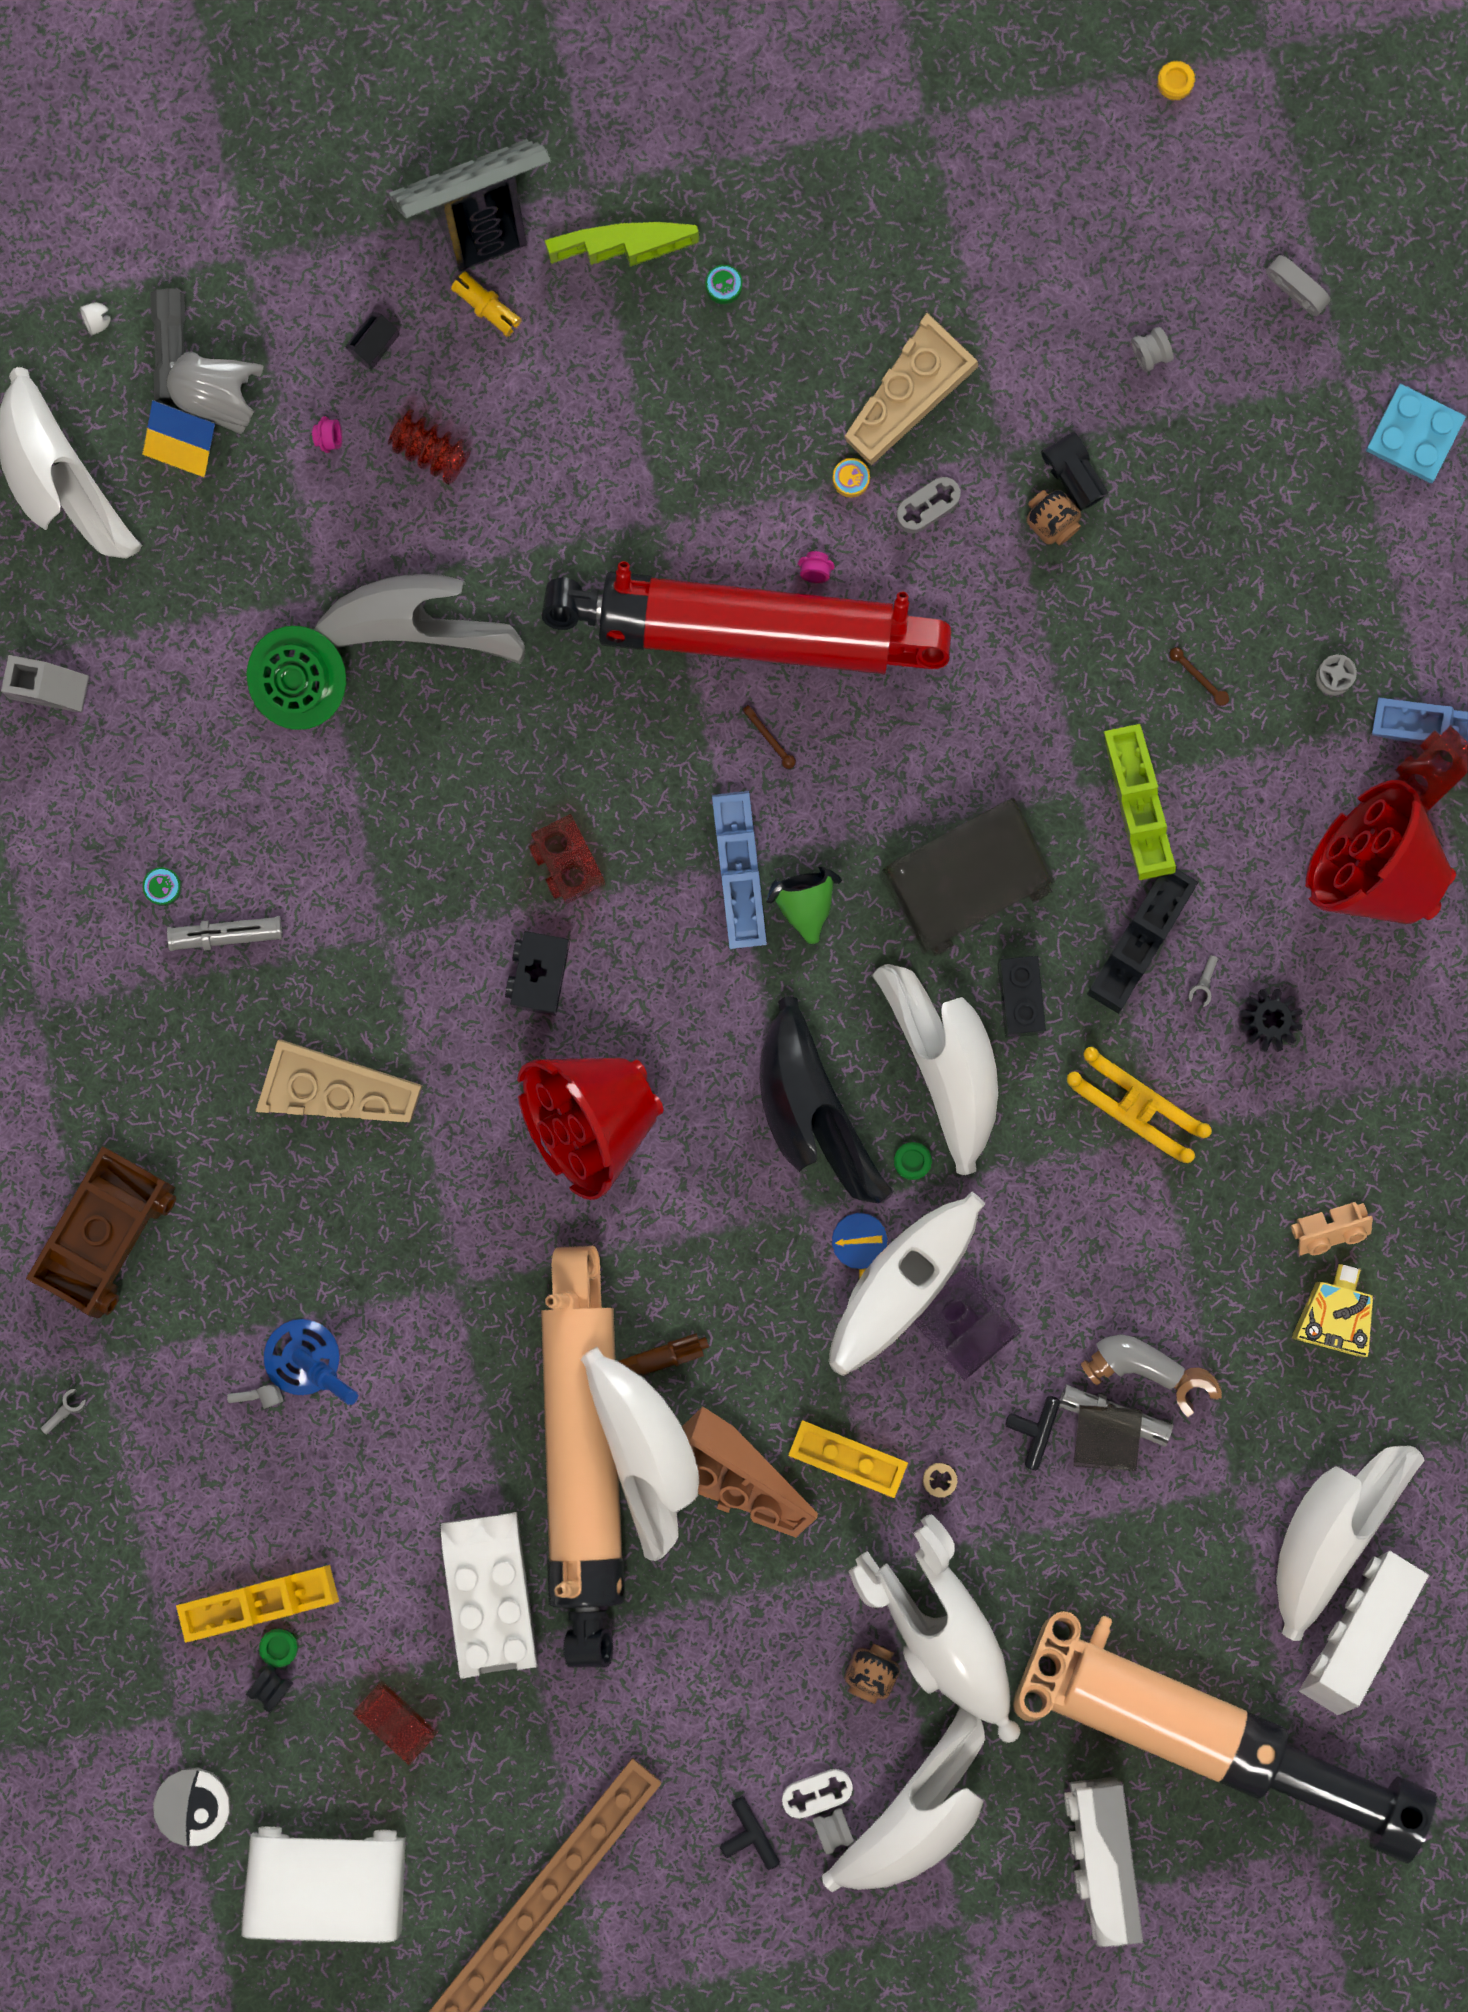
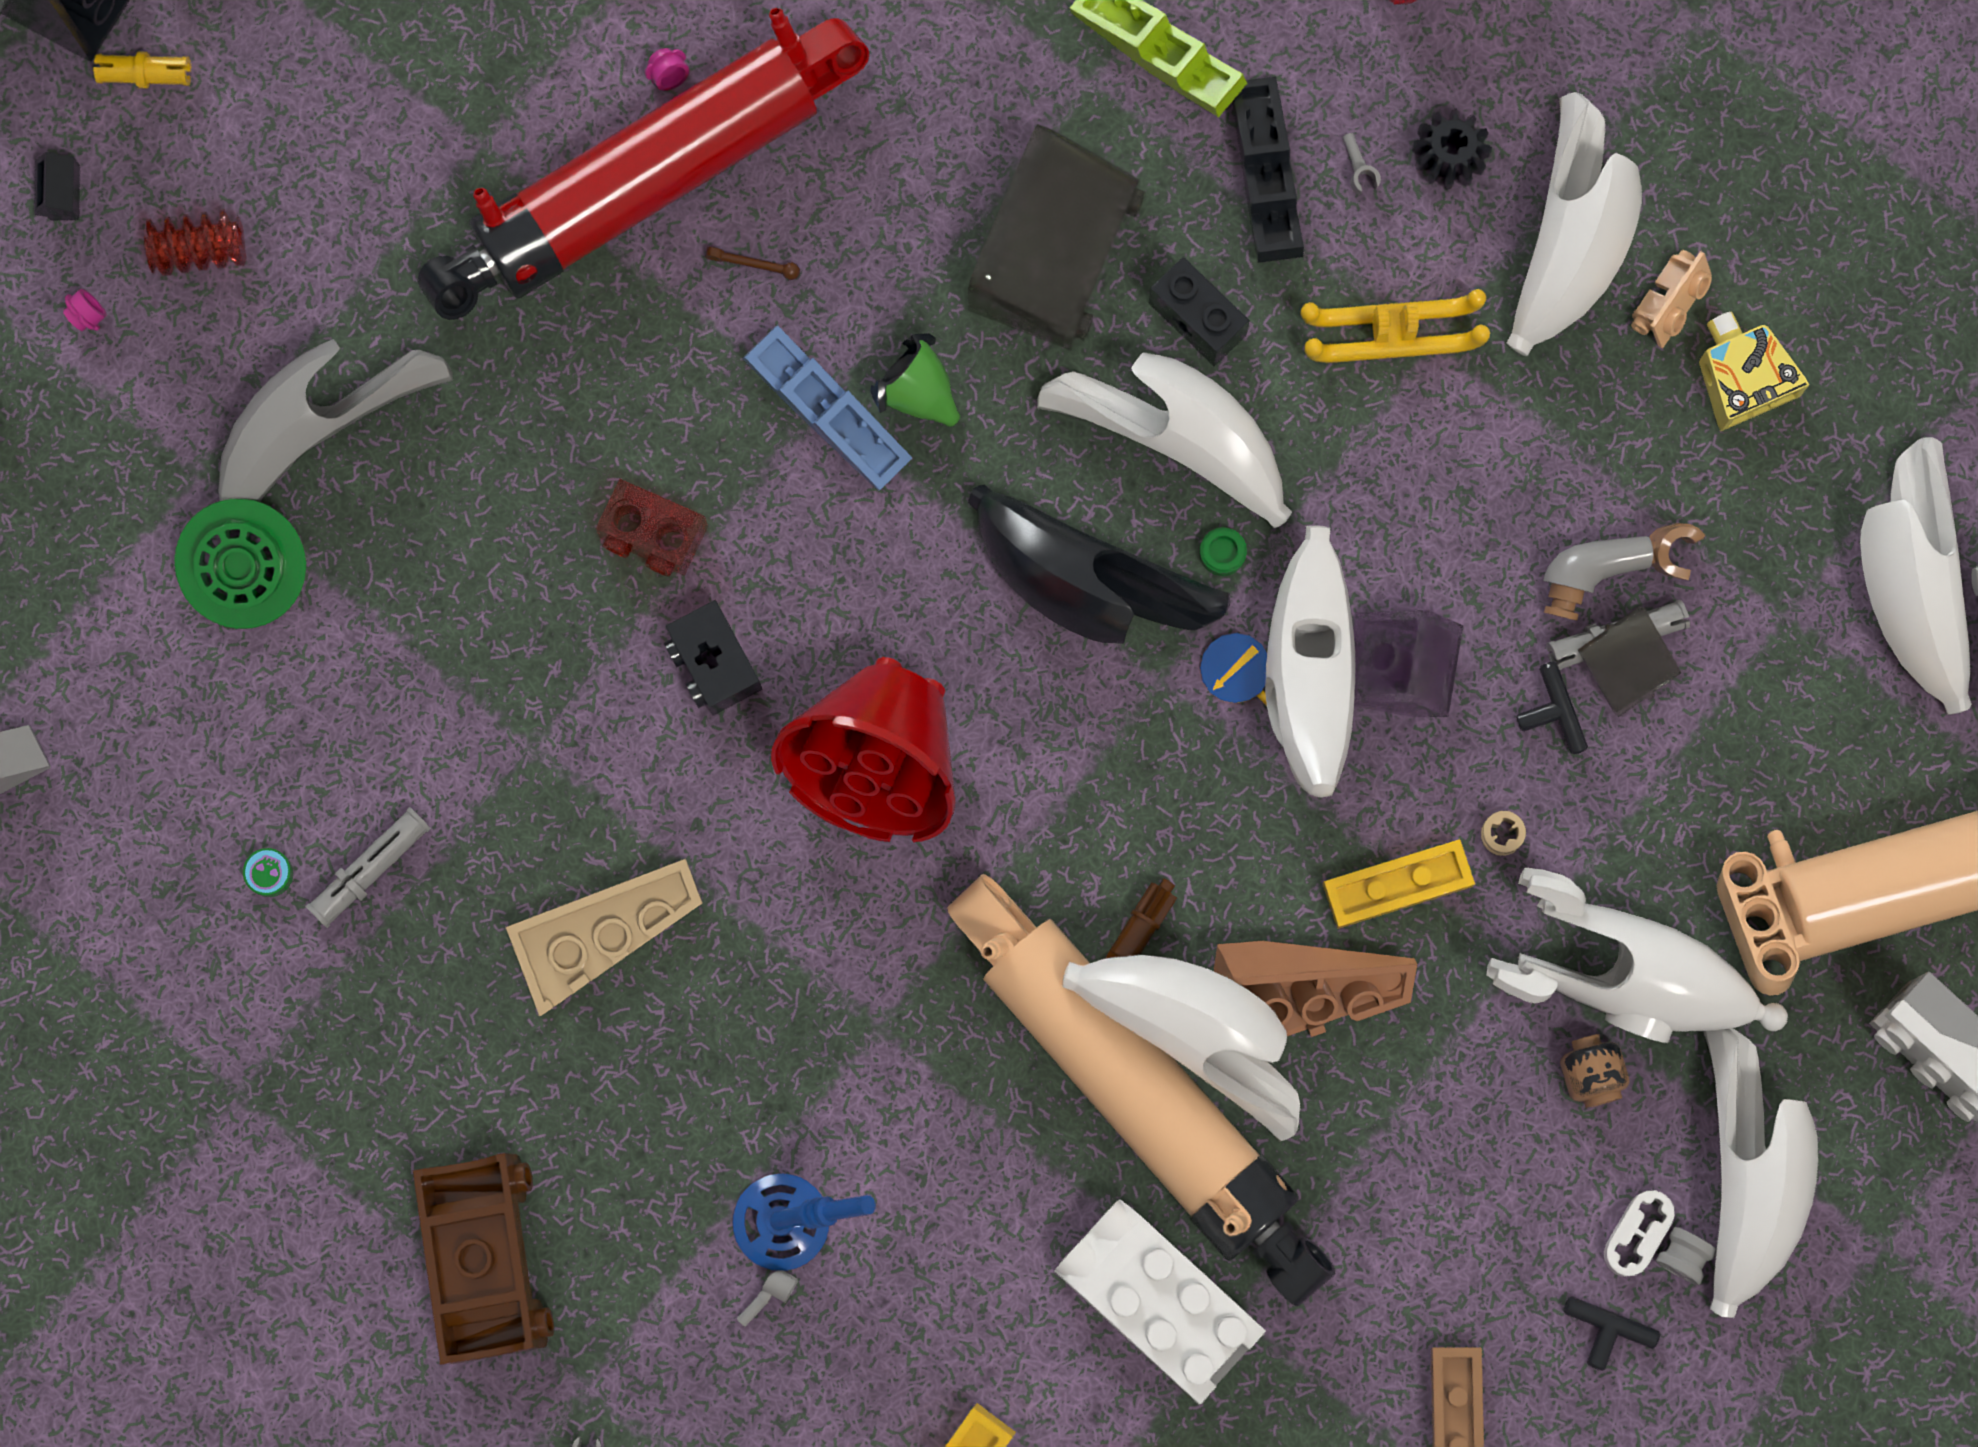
camera: 35 degrees left, 5 degrees down
none -> white piece [1506,92,1642,357]

